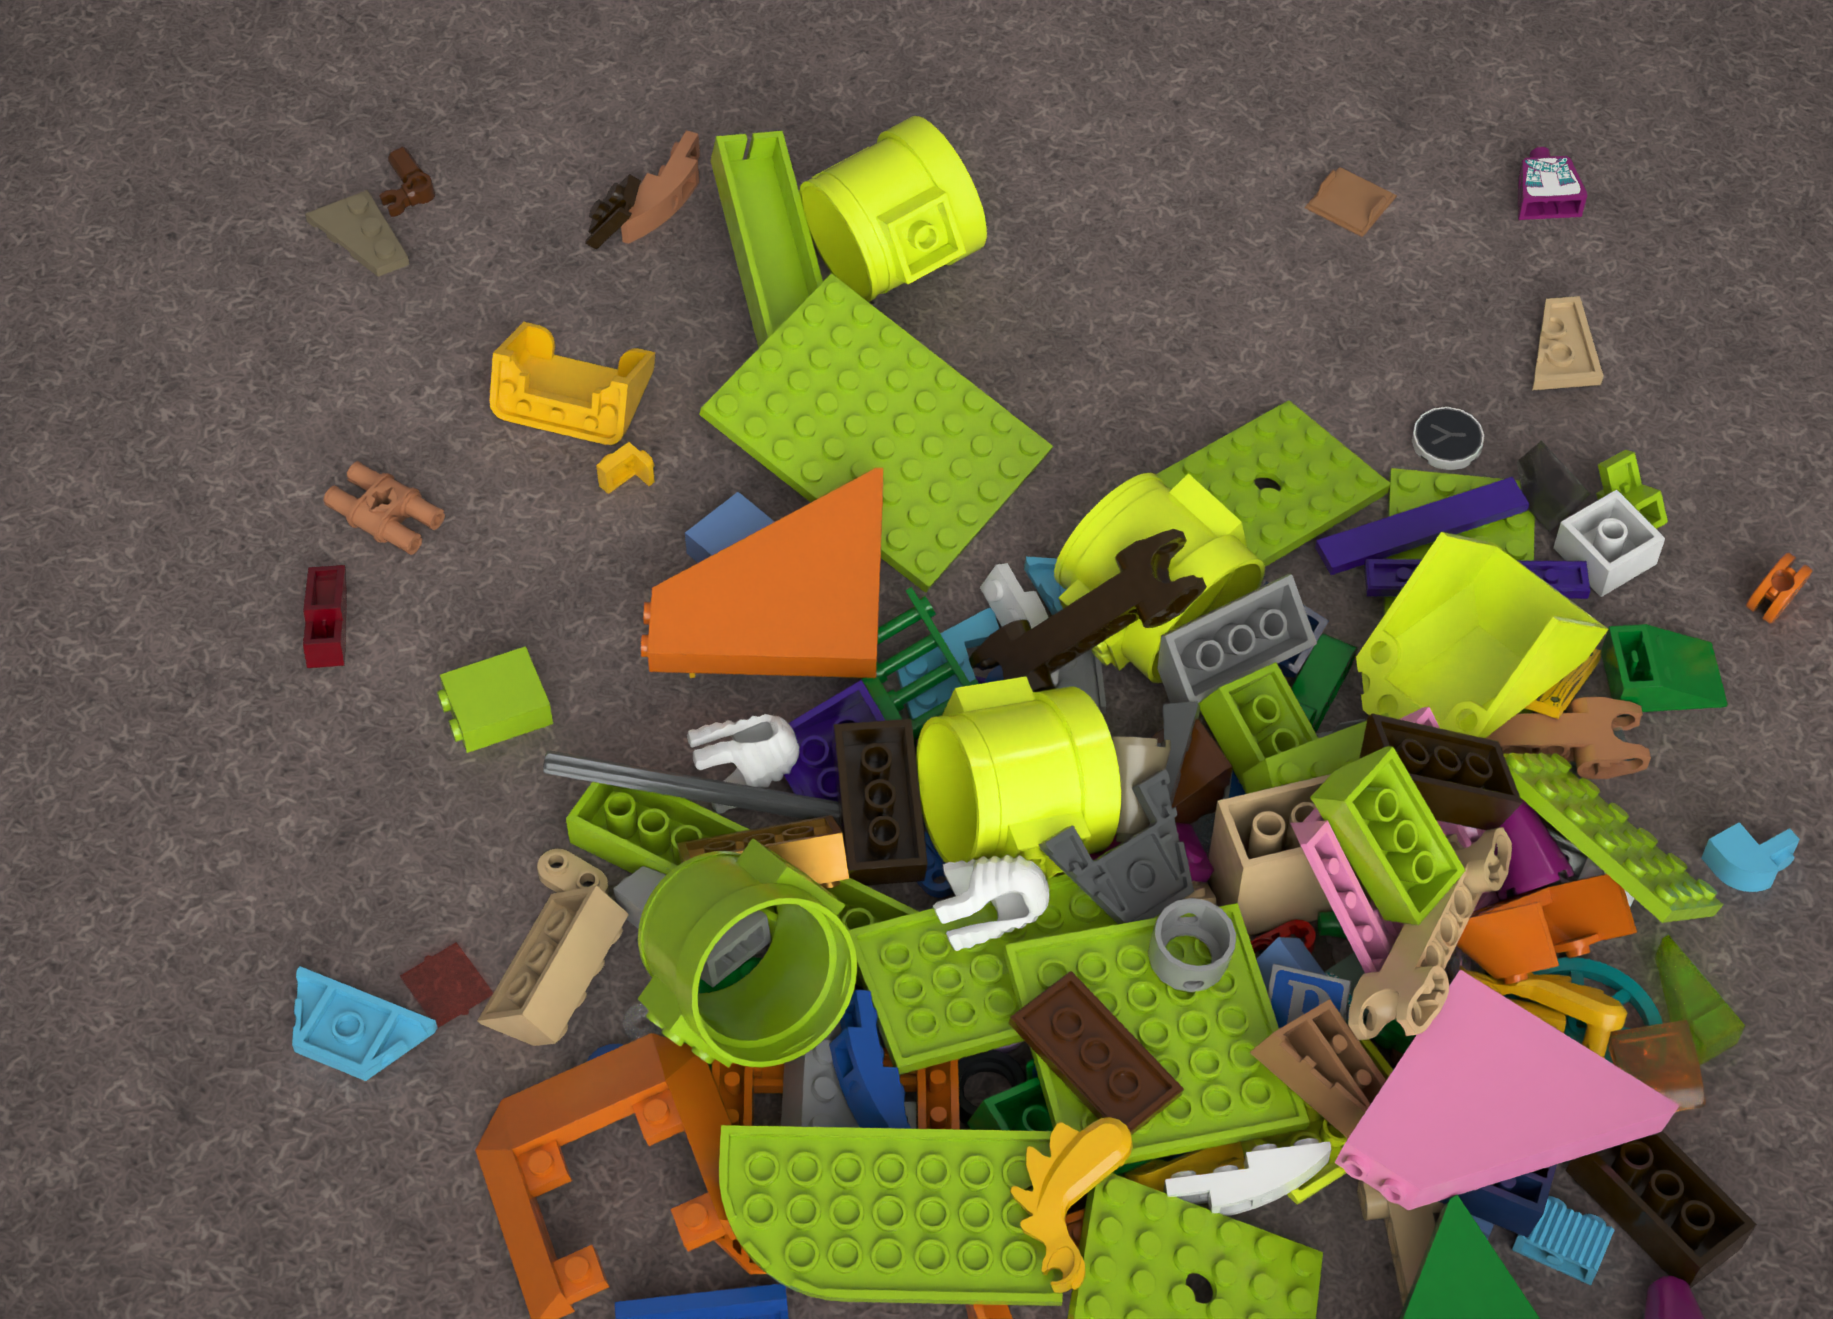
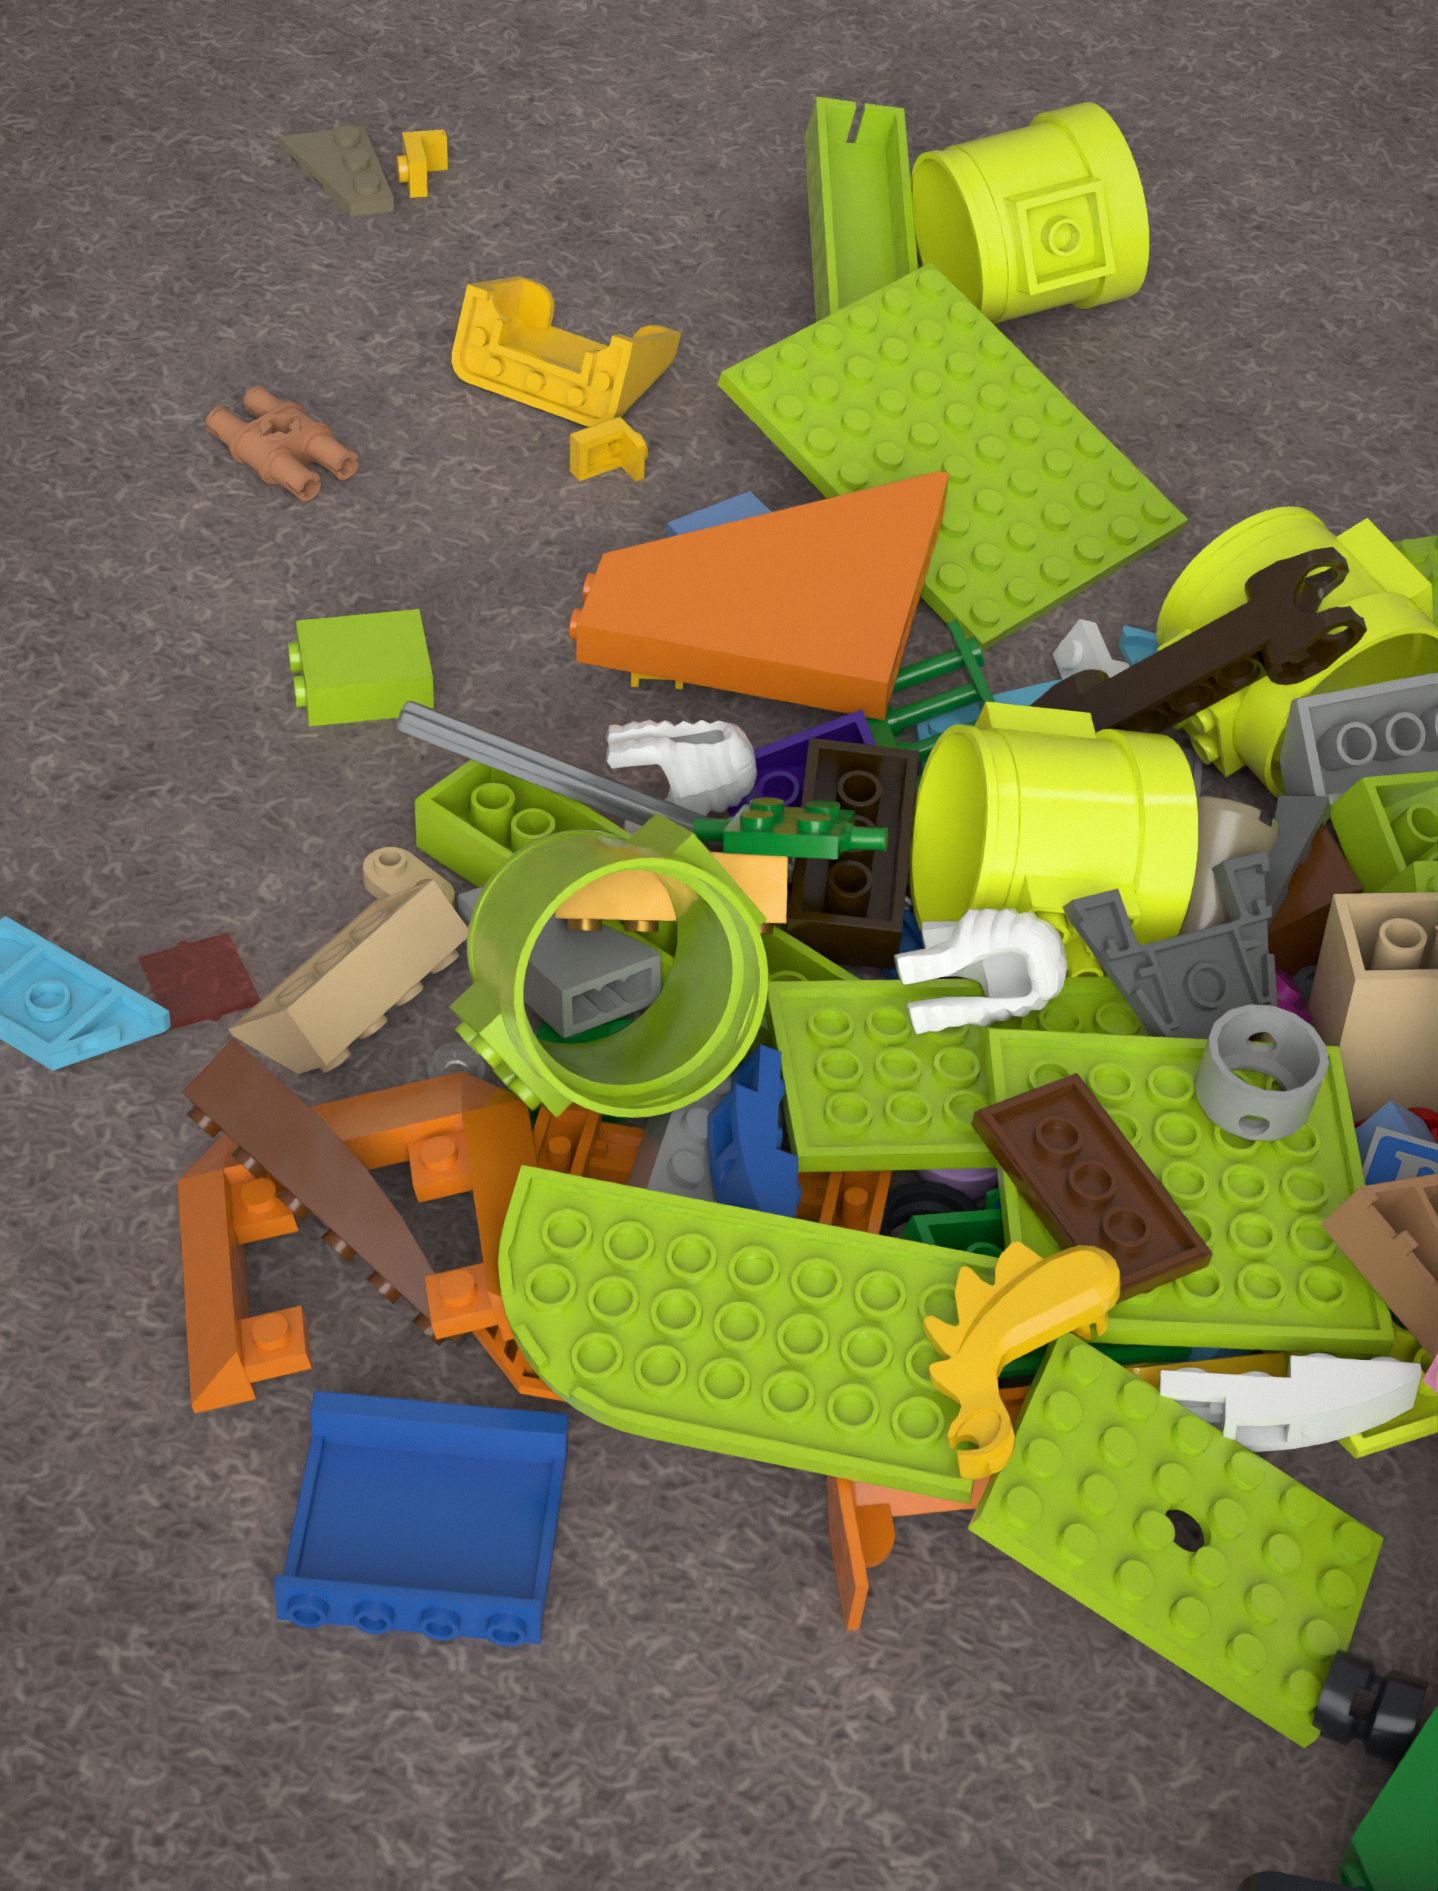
camera: 10 degrees right, 10 degrees down
dark red slope [303,565,347,668] -> none
reddish brown bar [379,147,435,217] -> none
dark brown plate [585,174,641,249] -> none
nougat slope [620,130,700,244] -> none
none -> reddish brown slope [182,1038,467,1348]
none -> yellow bracket [396,129,448,198]
none -> green plate [692,798,888,859]

